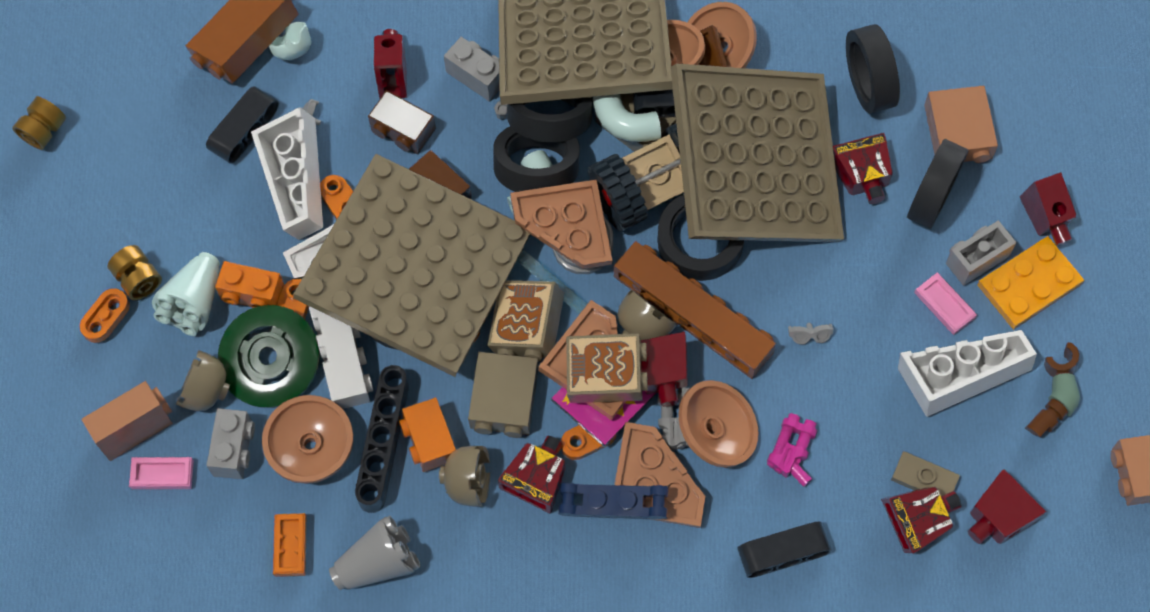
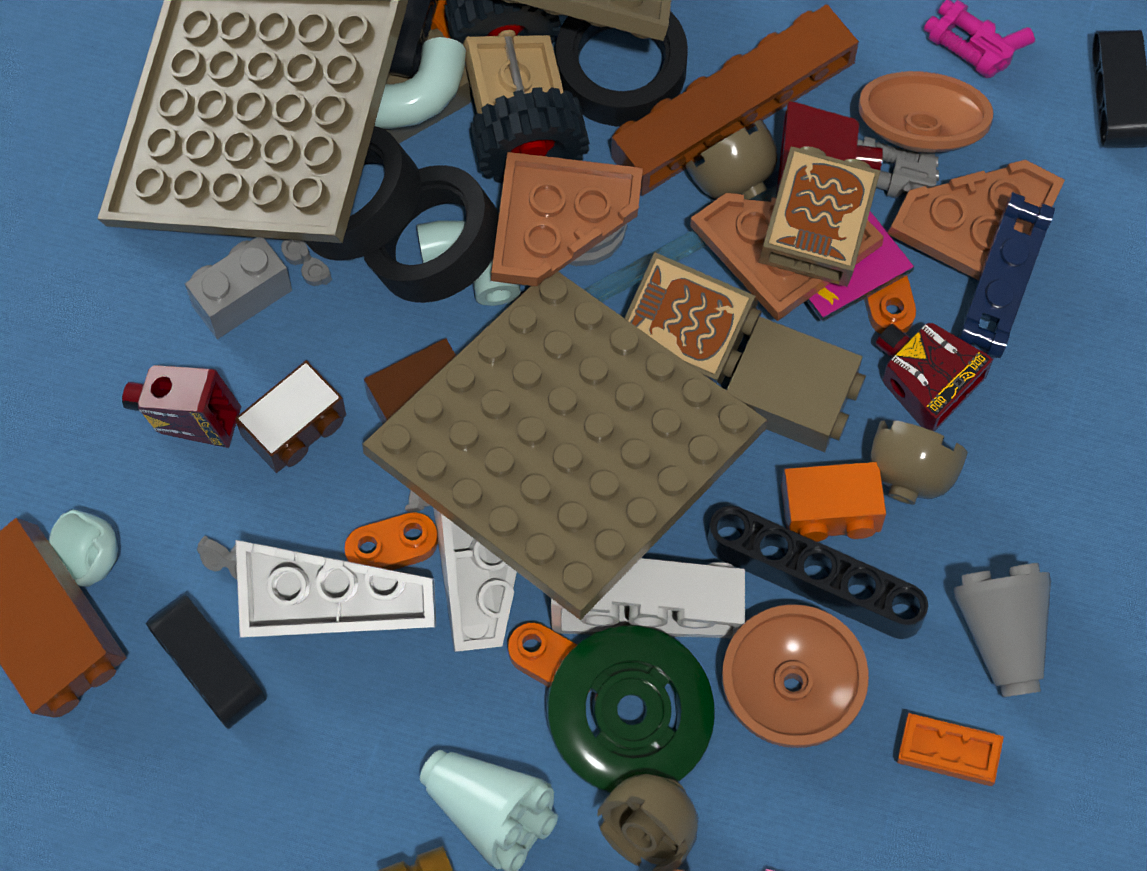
camera: 75 degrees left, 0 degrees up
light grey brick [207,408,255,479] -> none
orange brick [215,261,284,308] -> none

